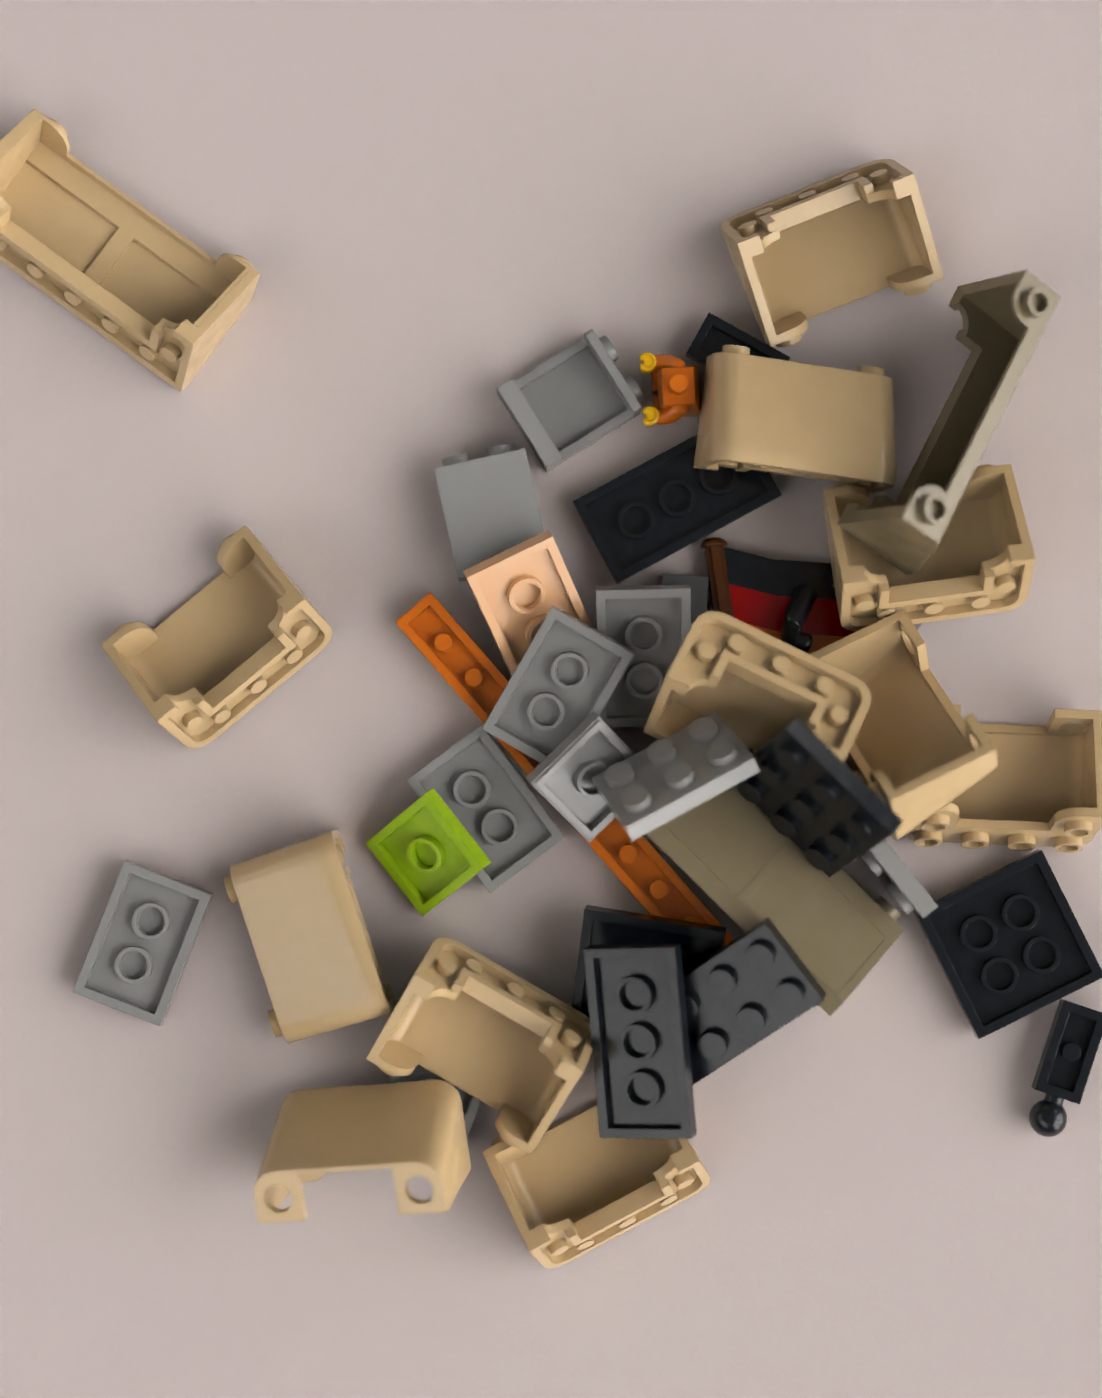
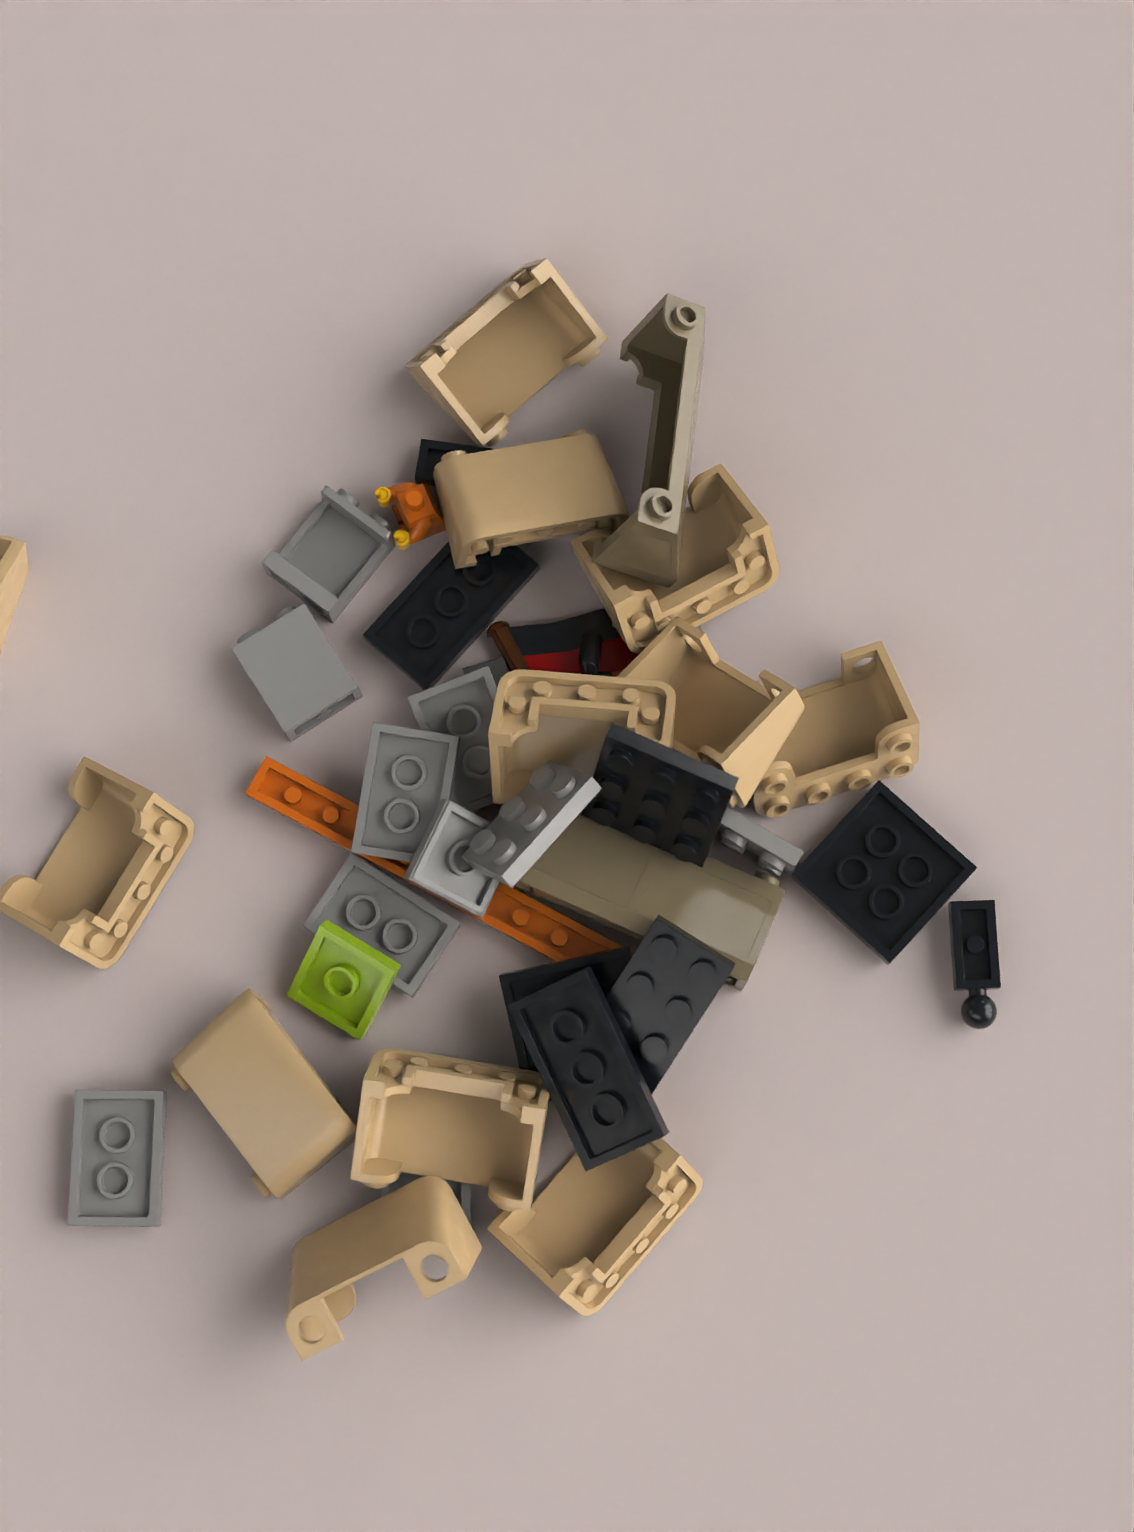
camera: 15 degrees left, 10 degrees down
light nougat plate [463,530,593,676] -> none

